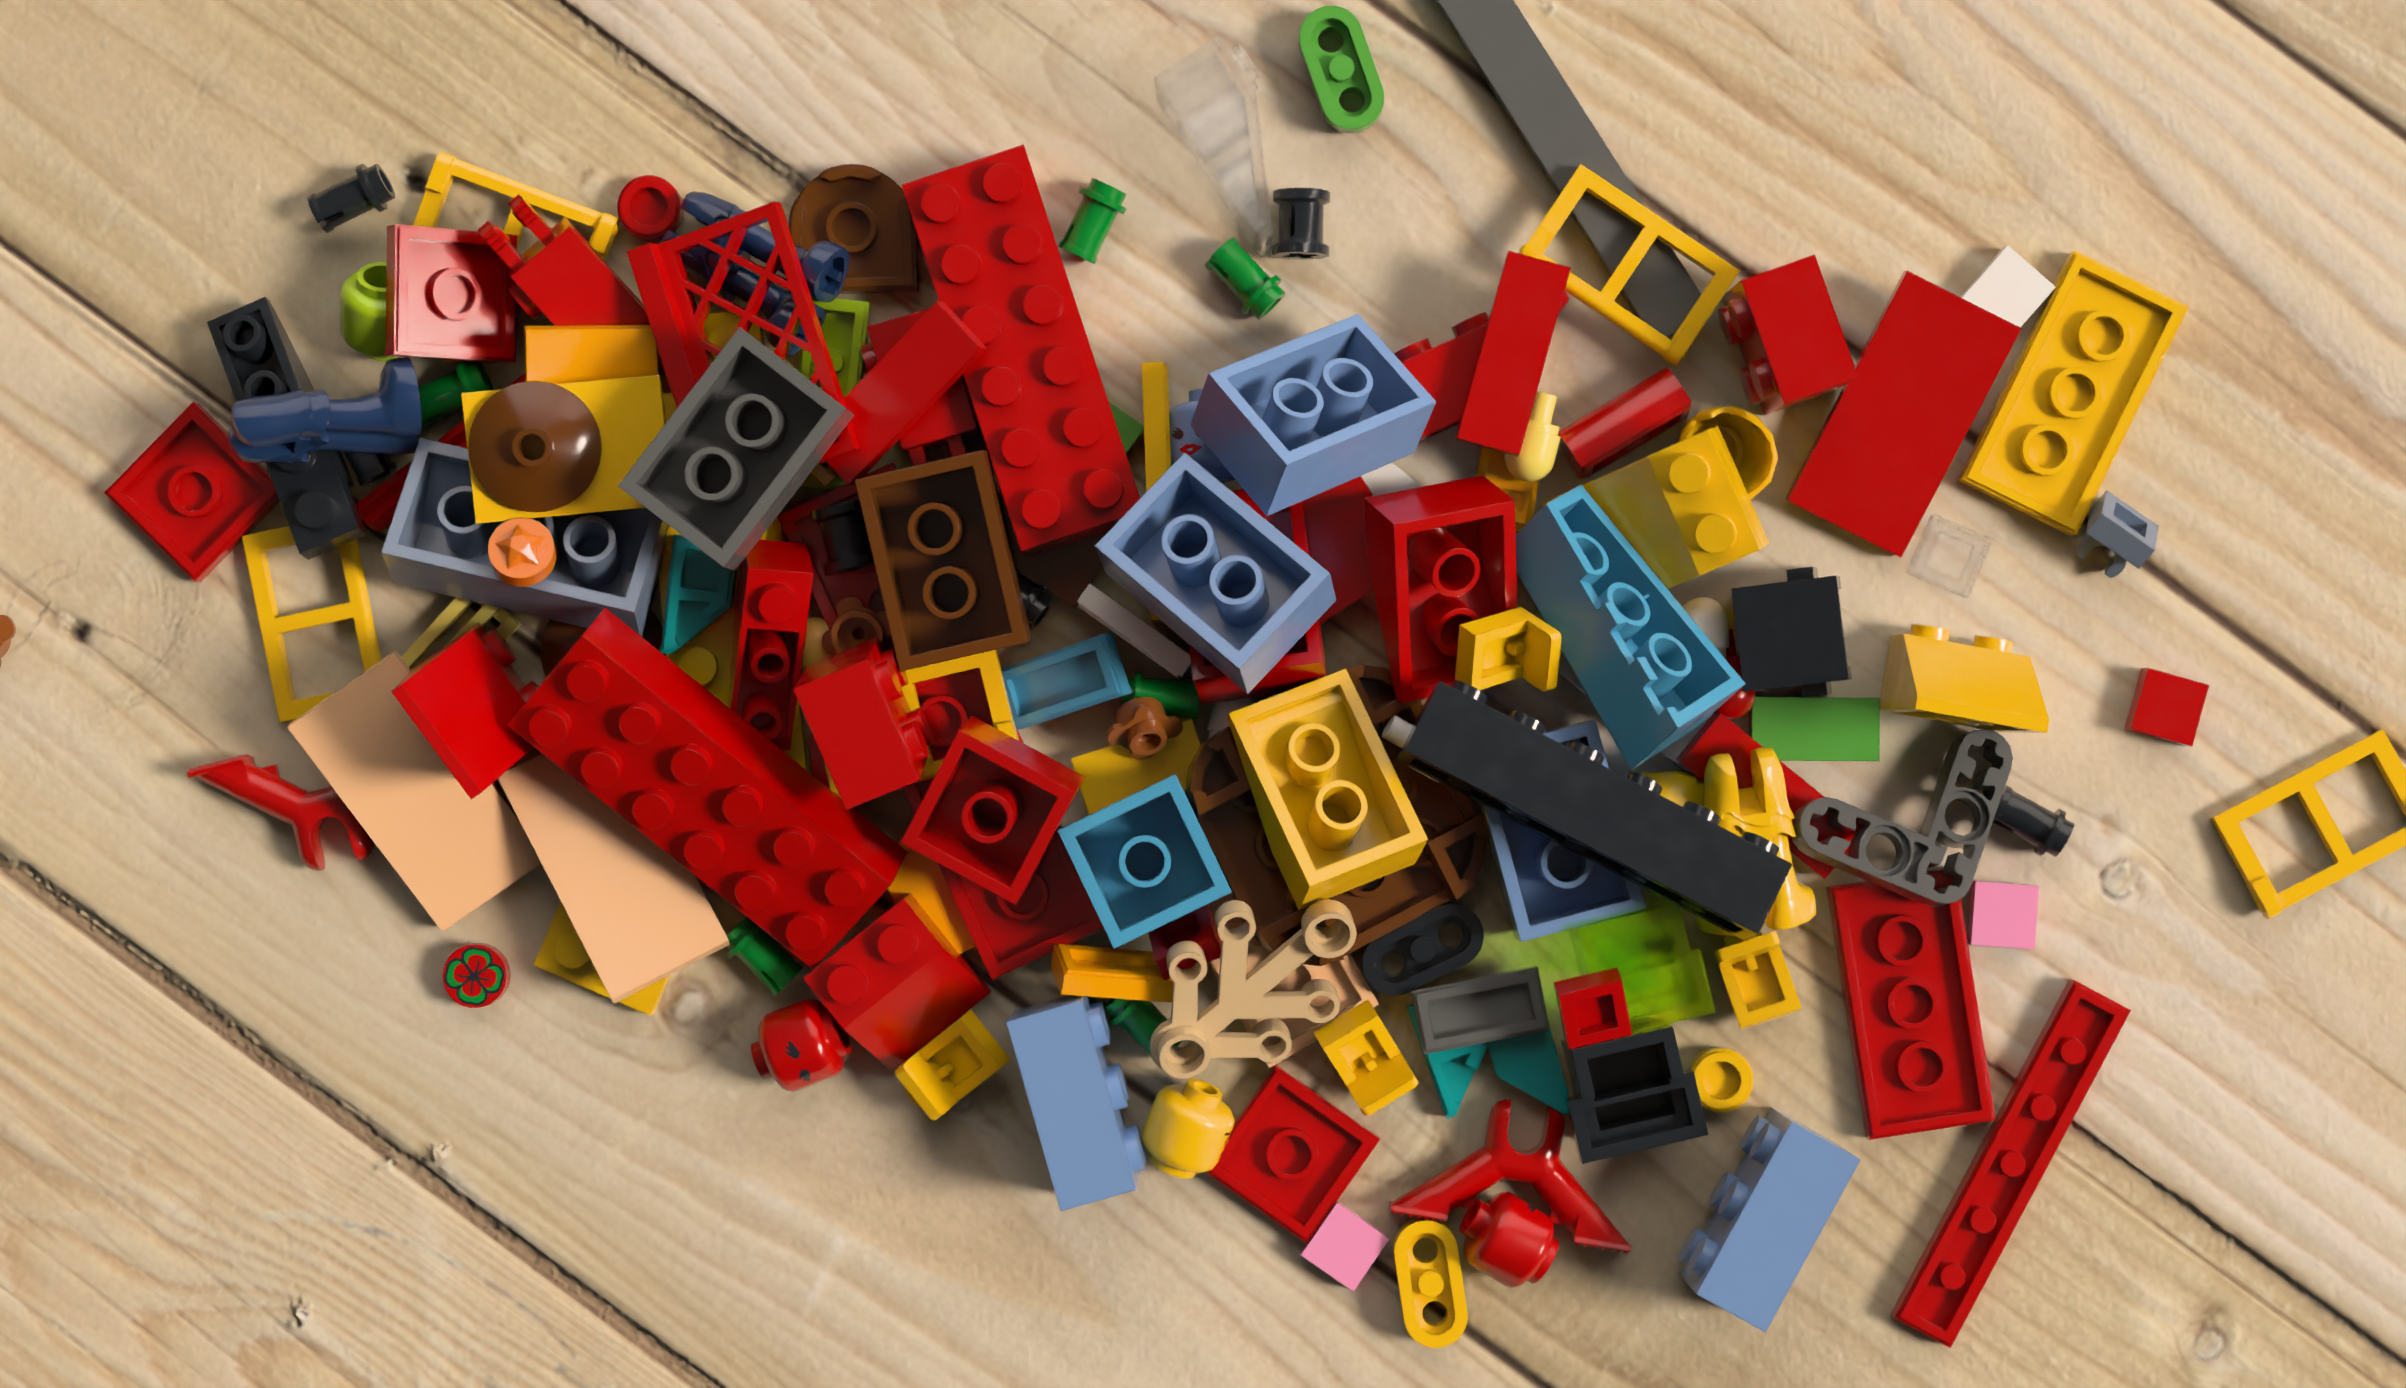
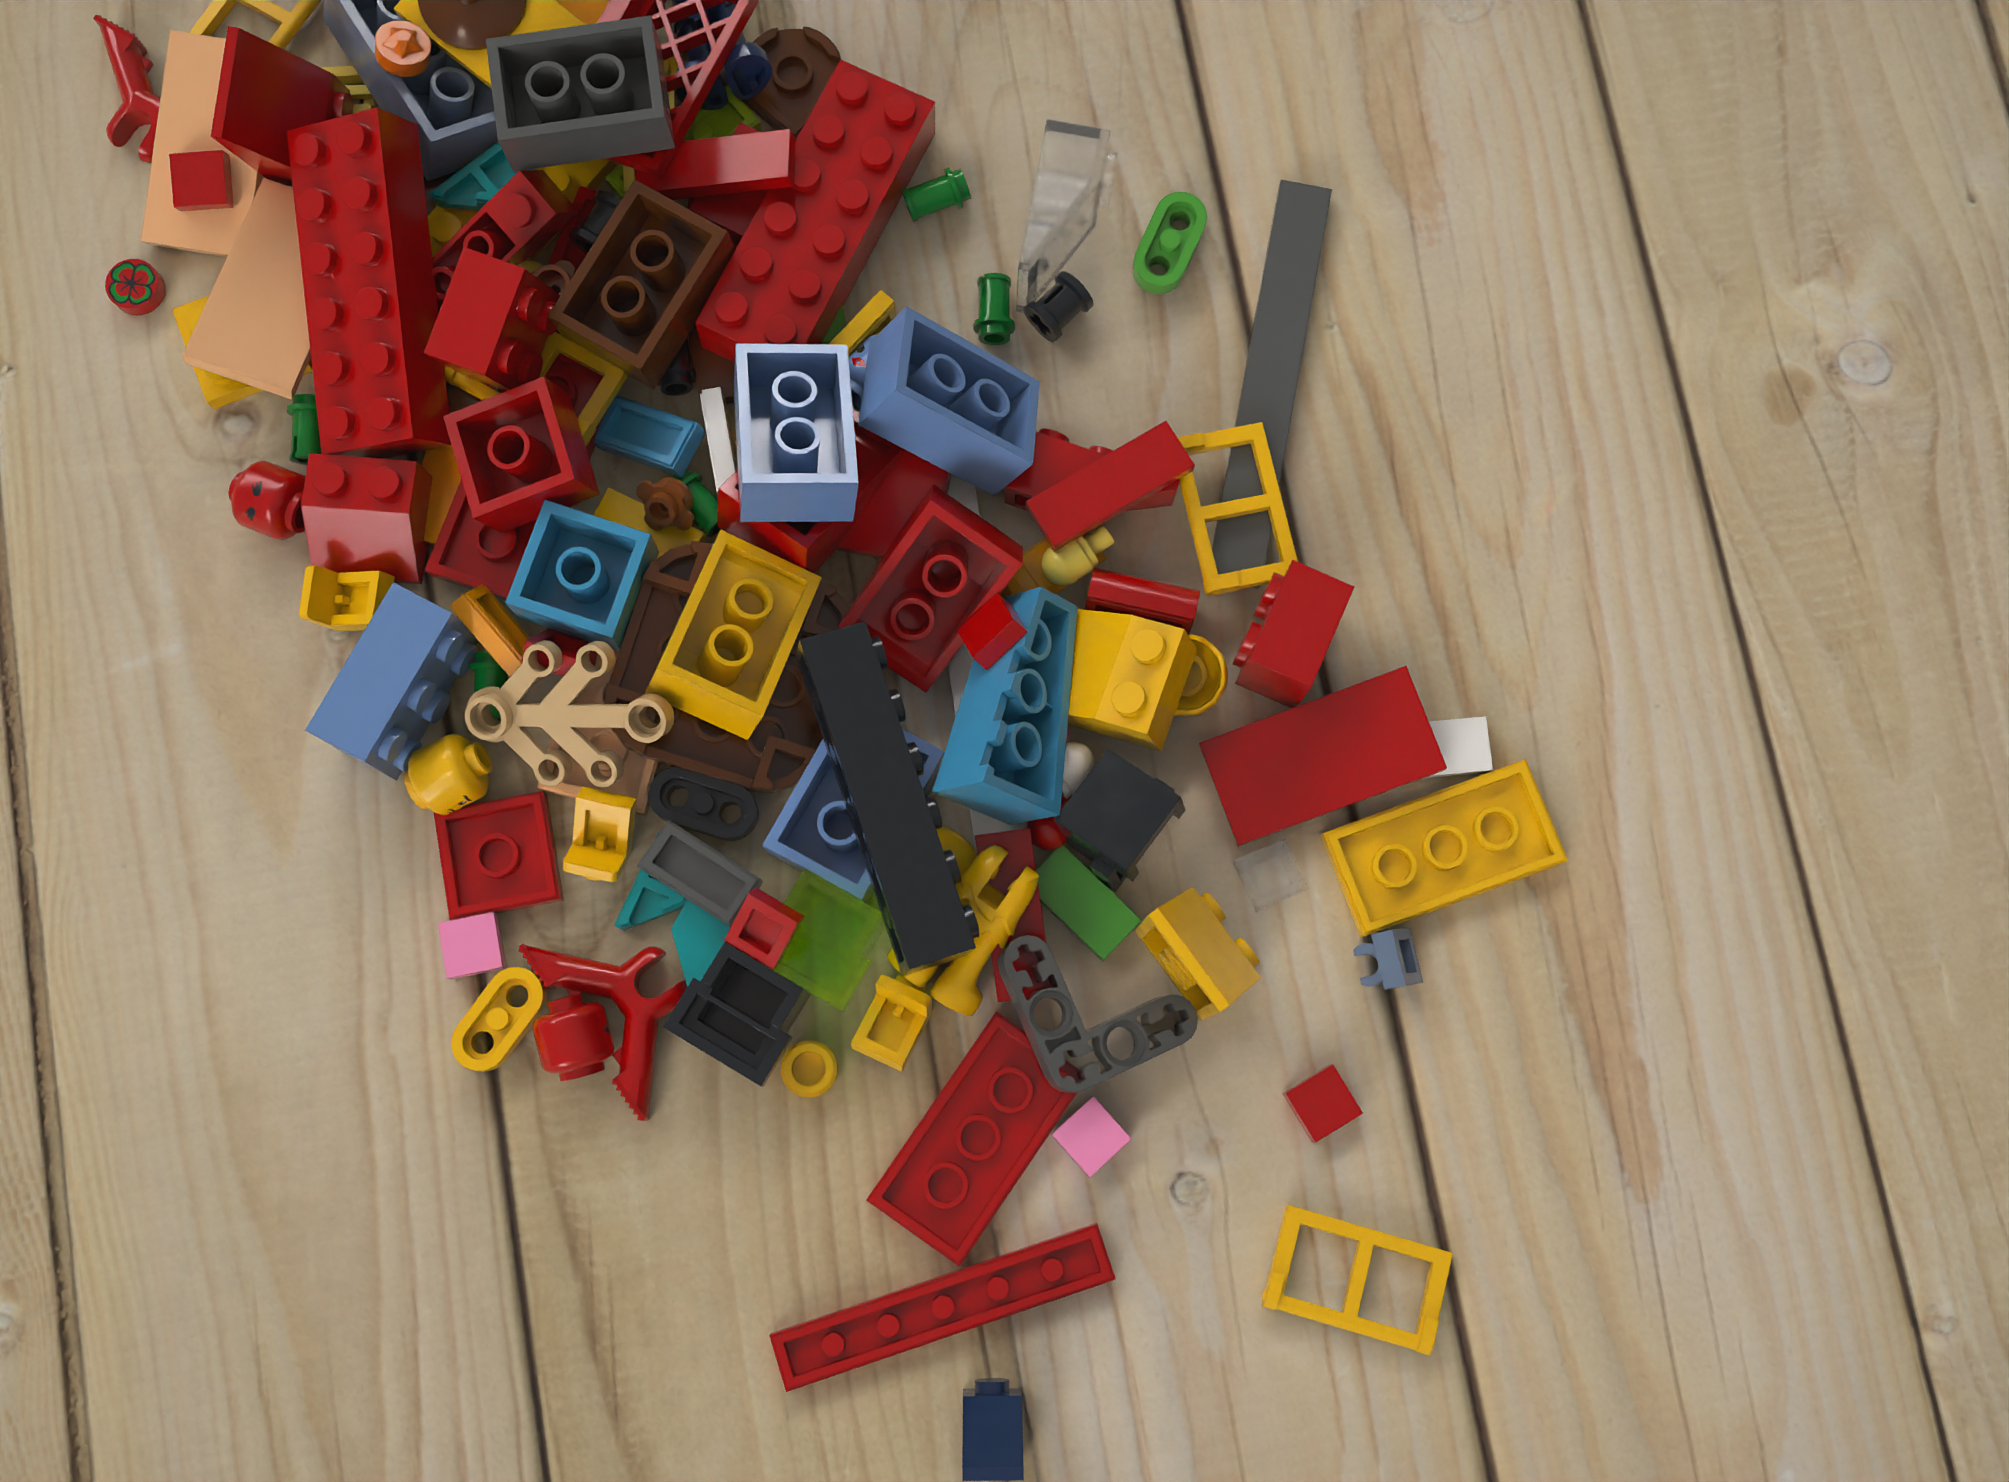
camera: 40 degrees right, 10 degrees down
yellow bracket [1455,607,1561,692] -> none
medium blue brick [1678,1107,1861,1333] -> none
black pin [1992,785,2074,857] -> none
none -> red tile [169,150,234,212]
none -> red tile [957,593,1028,670]
none -> dark blue slope [962,1378,1024,1481]

